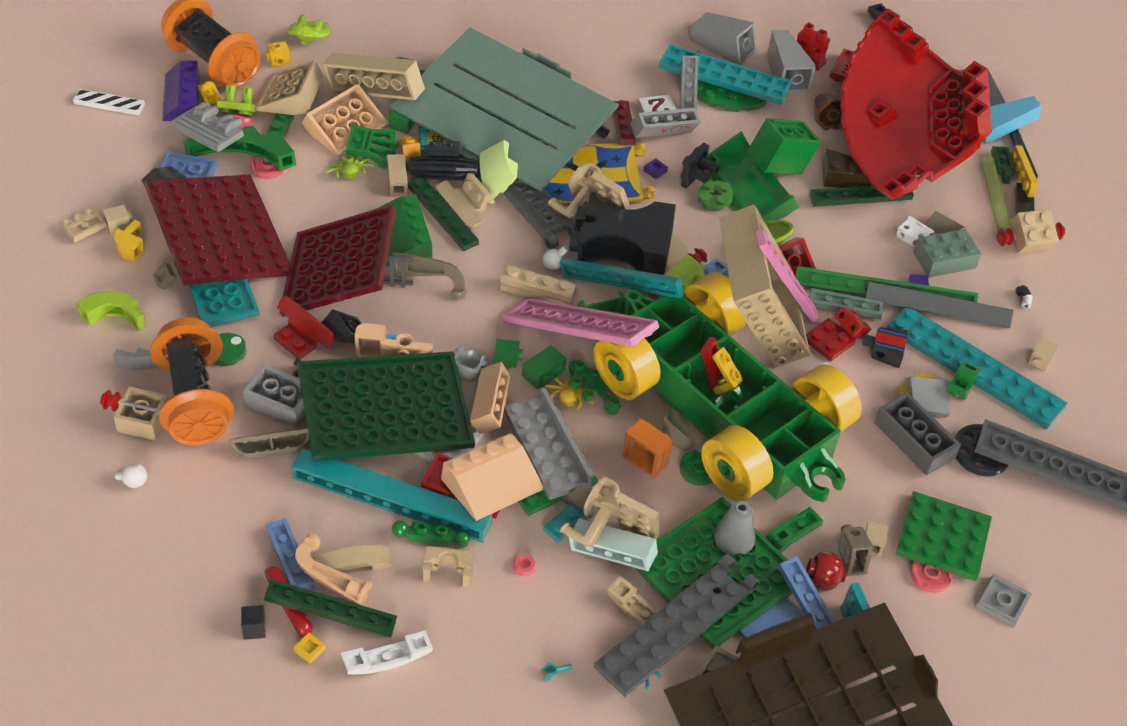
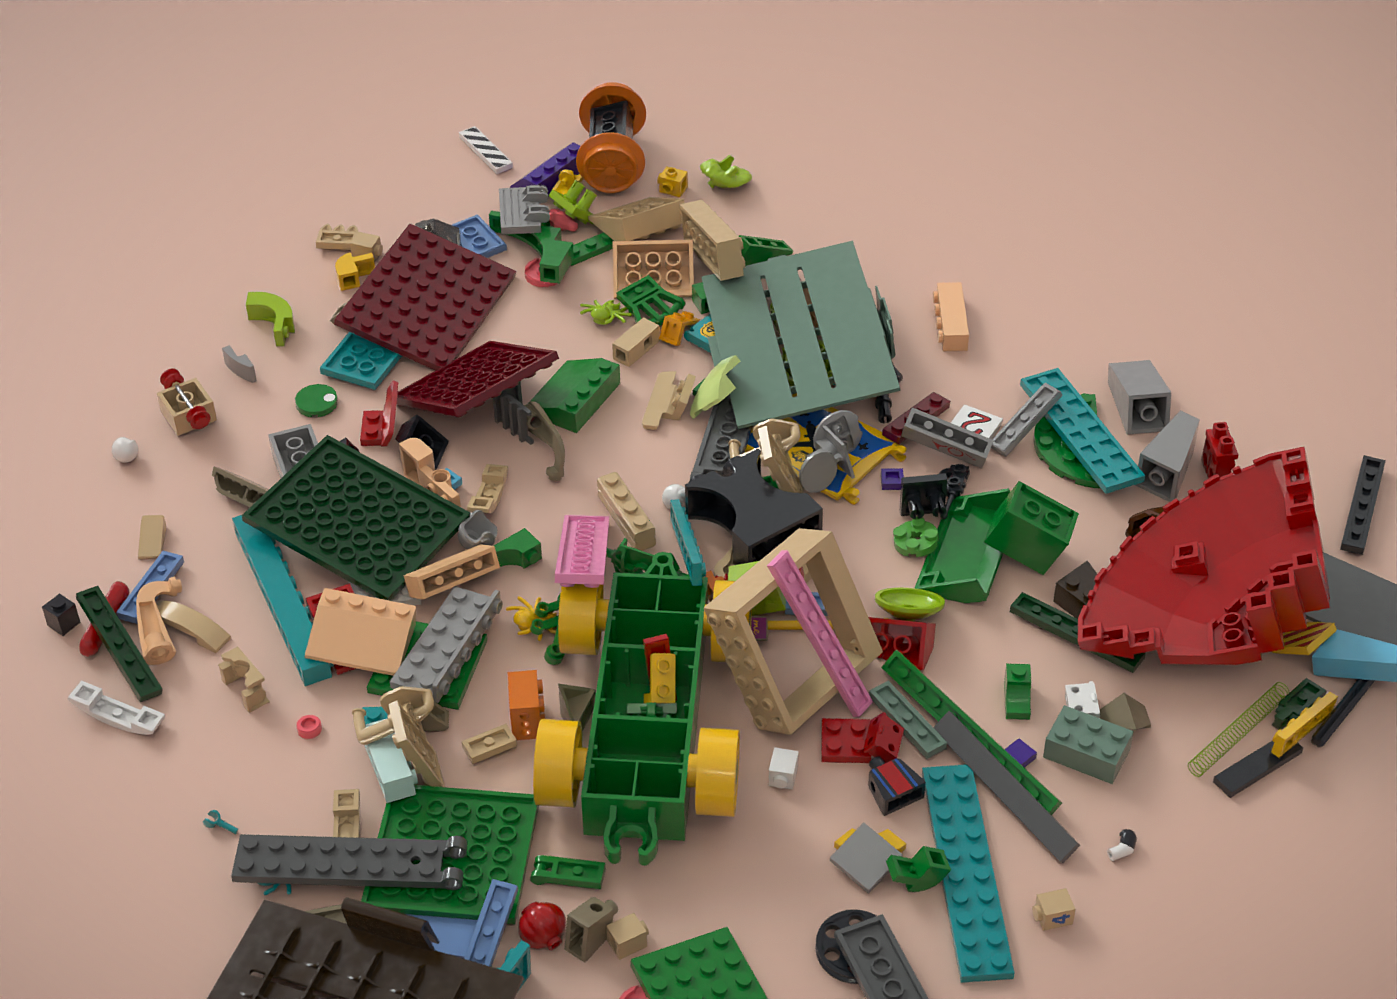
camera: 50 degrees right, 5 degrees down
orange brick [150,318,234,445] -> none
yellow plate [293,633,326,664] -> none
green plate [392,520,470,548] -> none
black plate [406,140,480,181] -> none
dark green plate [407,177,479,251] -> none
green brick [522,345,567,389] -> none
light grey cone [714,501,756,555] -> none
dark grey brick [874,392,961,475] -> none
tan brick [996,209,1065,253] -> none
none -> tan slope [138,515,167,559]
none -> tan plate [462,724,517,764]
none -> tan slope [467,464,508,513]
none -> light grey piece [799,410,863,493]
none -> light nougat brick [933,282,969,351]
none -> black piece [939,464,970,520]
none -> green arch [1004,663,1032,720]

